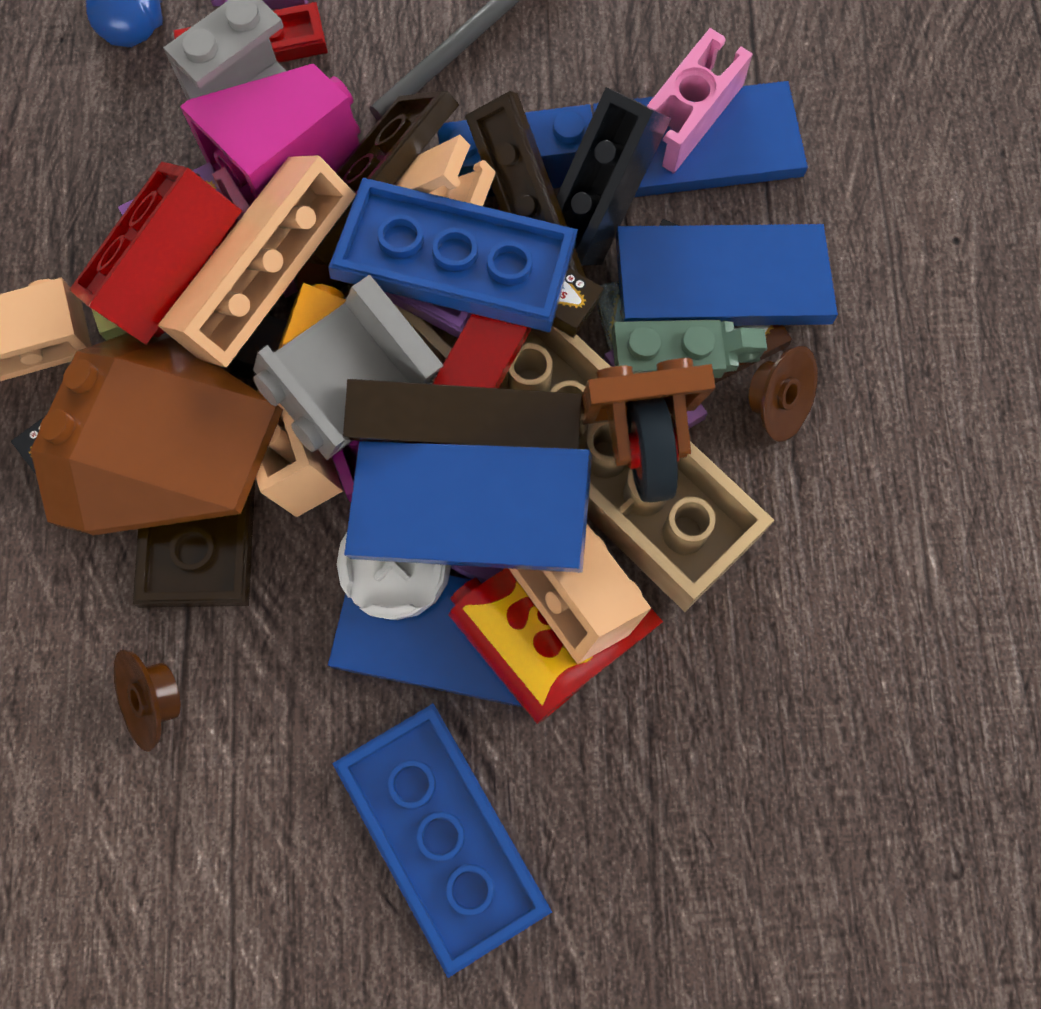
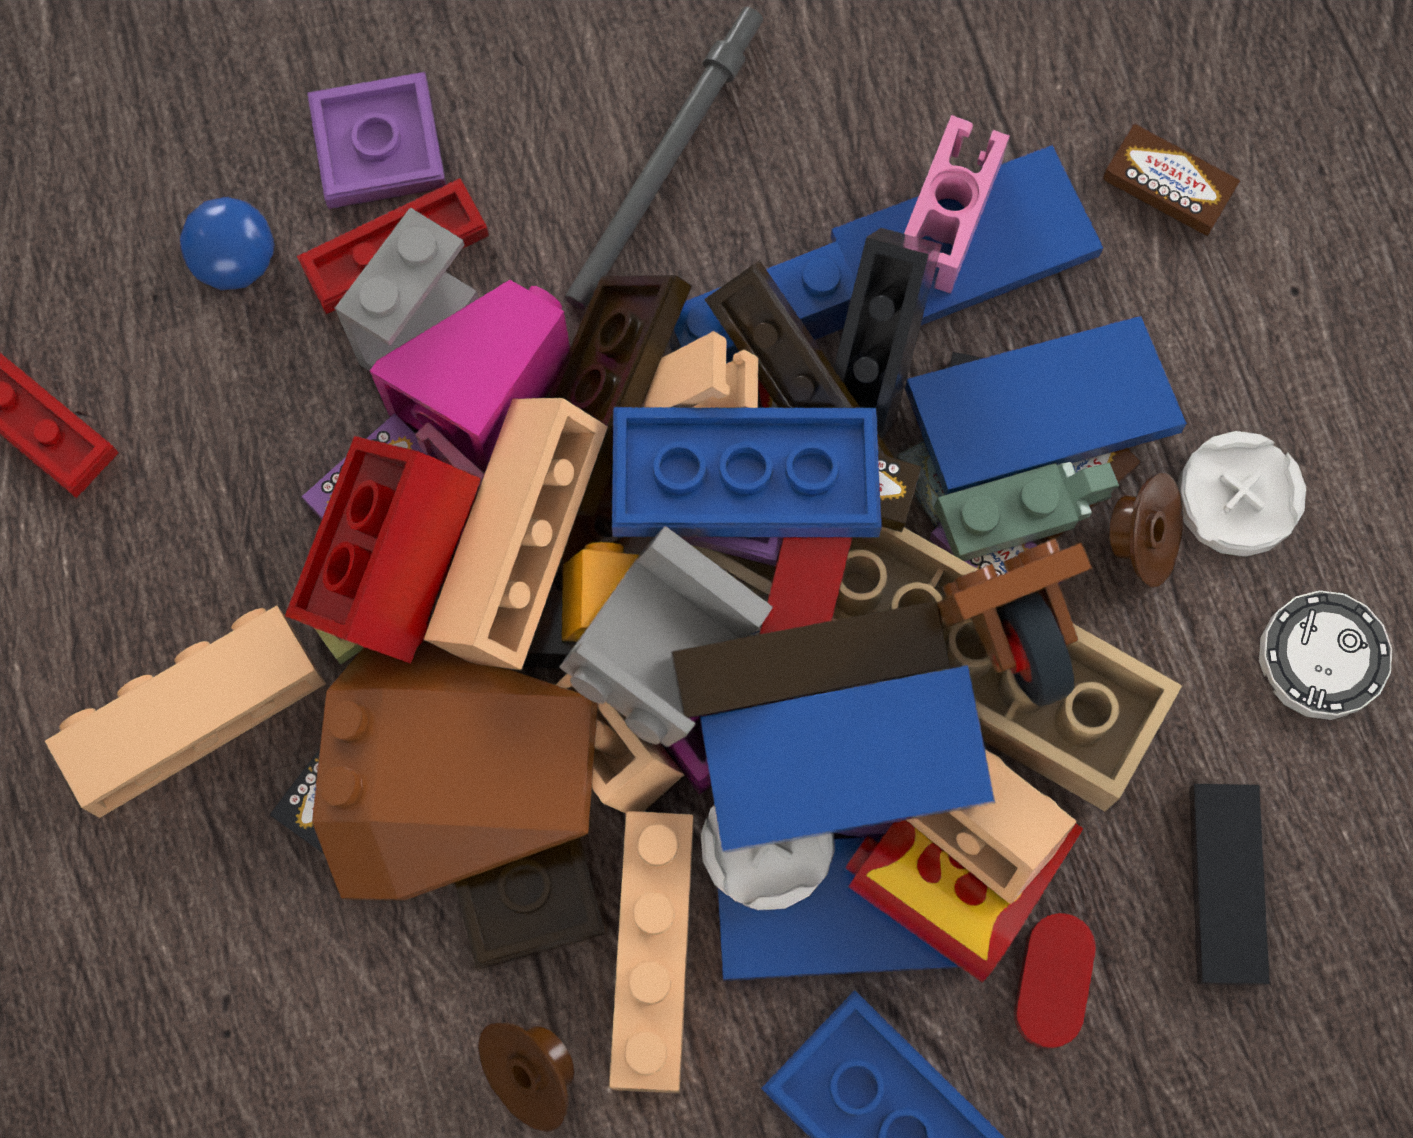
camera: 15 degrees left, 0 degrees up
none -> light nougat brick [609,811,694,1094]
none -> red tile [1014,913,1096,1049]
none -> tile [1102,123,1241,237]
none -> white tile [1178,431,1306,557]
none -> black tile [1189,784,1270,986]
none -> tile [1259,590,1392,720]

